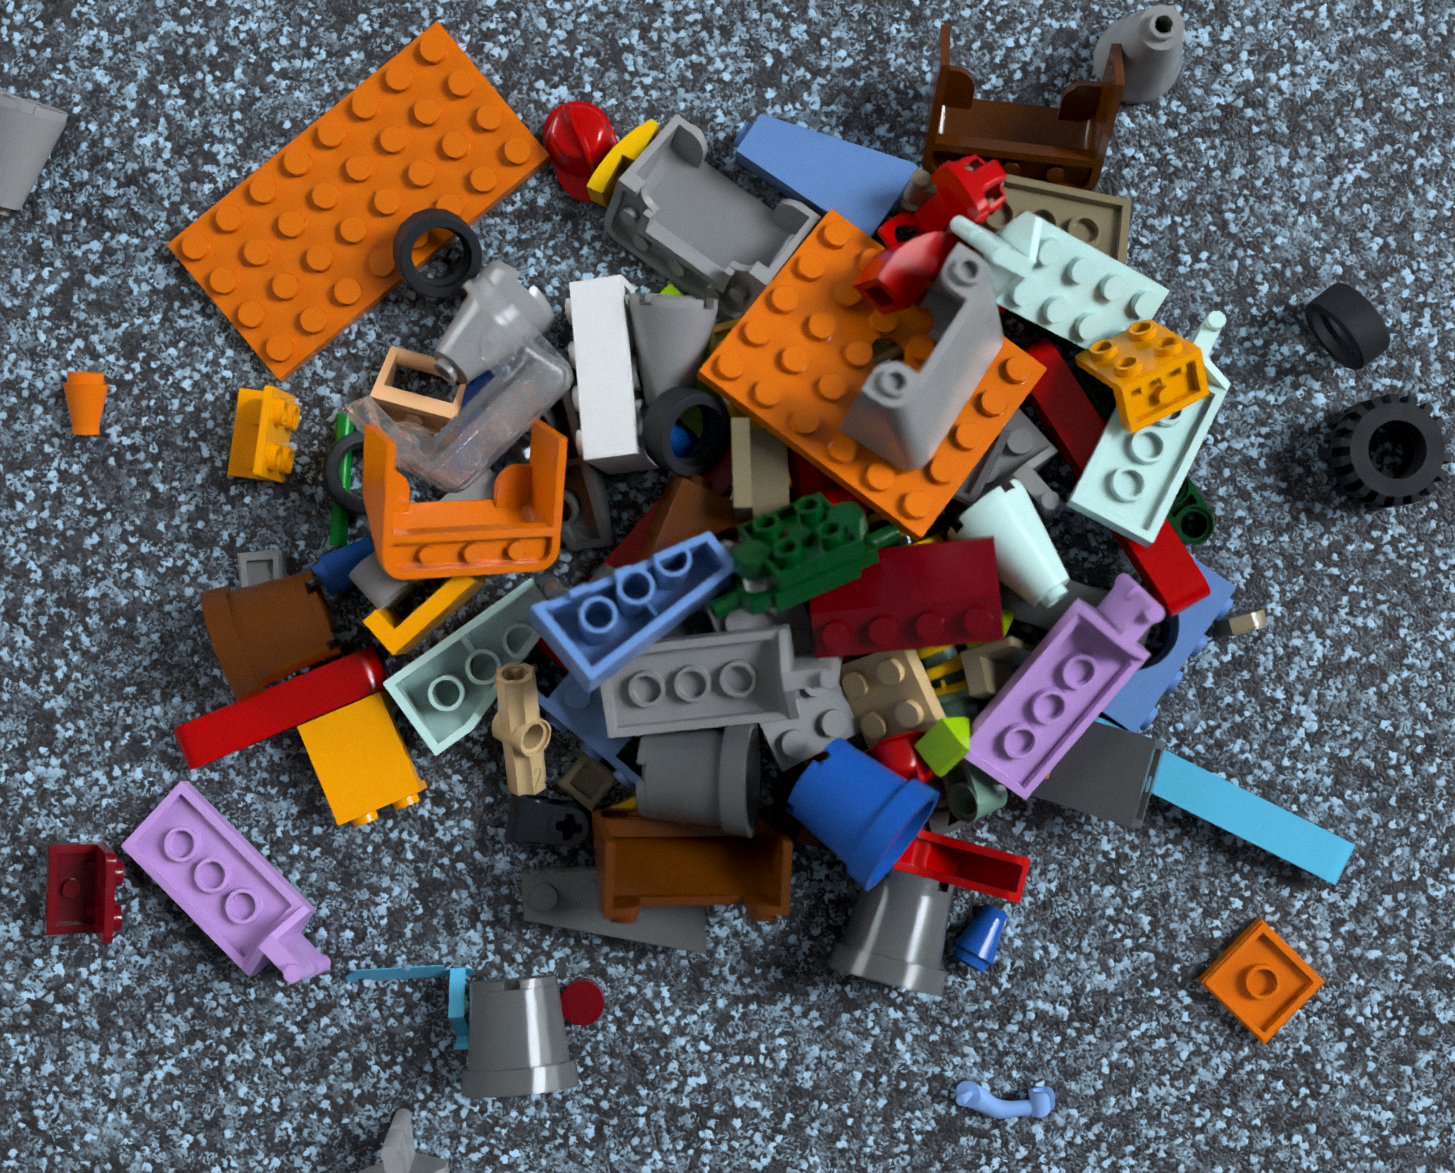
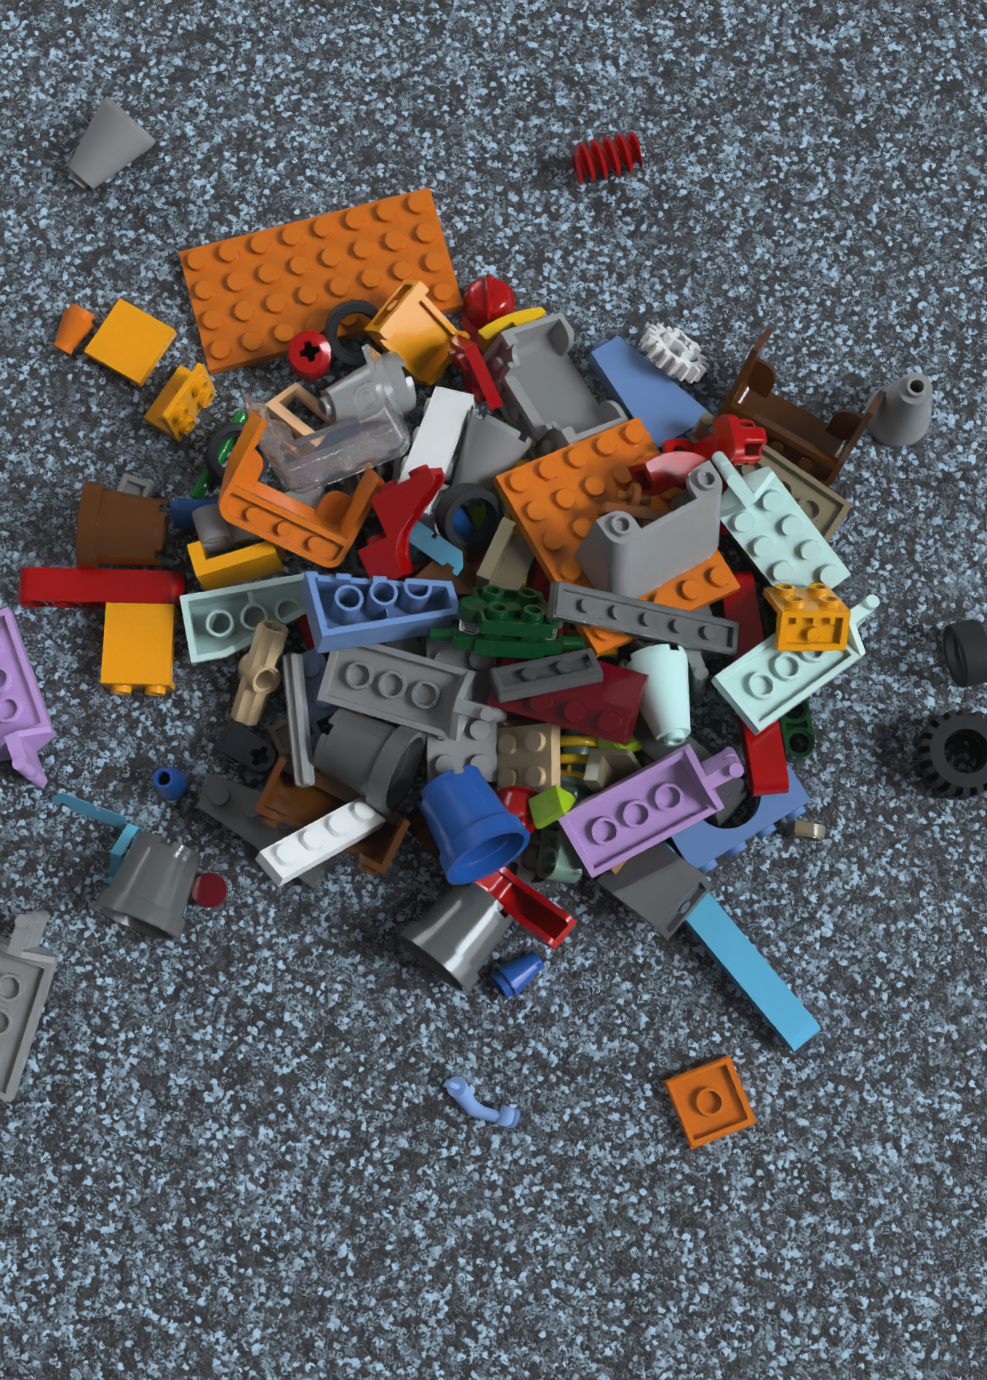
camera: 25 degrees right, 10 degrees down
none -> light orange tile [84,298,177,387]
none -> blue cone [153,767,188,801]
none -> white plate [255,796,386,887]
none -> light grey axle [282,653,315,788]
none -> red piece [288,330,331,381]
none -> red arch [358,464,445,581]
none -> light orange panel [364,279,470,386]
none -> medium azure piece [409,521,463,576]
none -> red plate [448,334,503,411]
none -> dark grey tile [489,648,603,703]
none -> dark grey tile [547,581,739,658]
none -> dark orange hips [596,482,667,528]
none -> white gear [640,324,709,383]

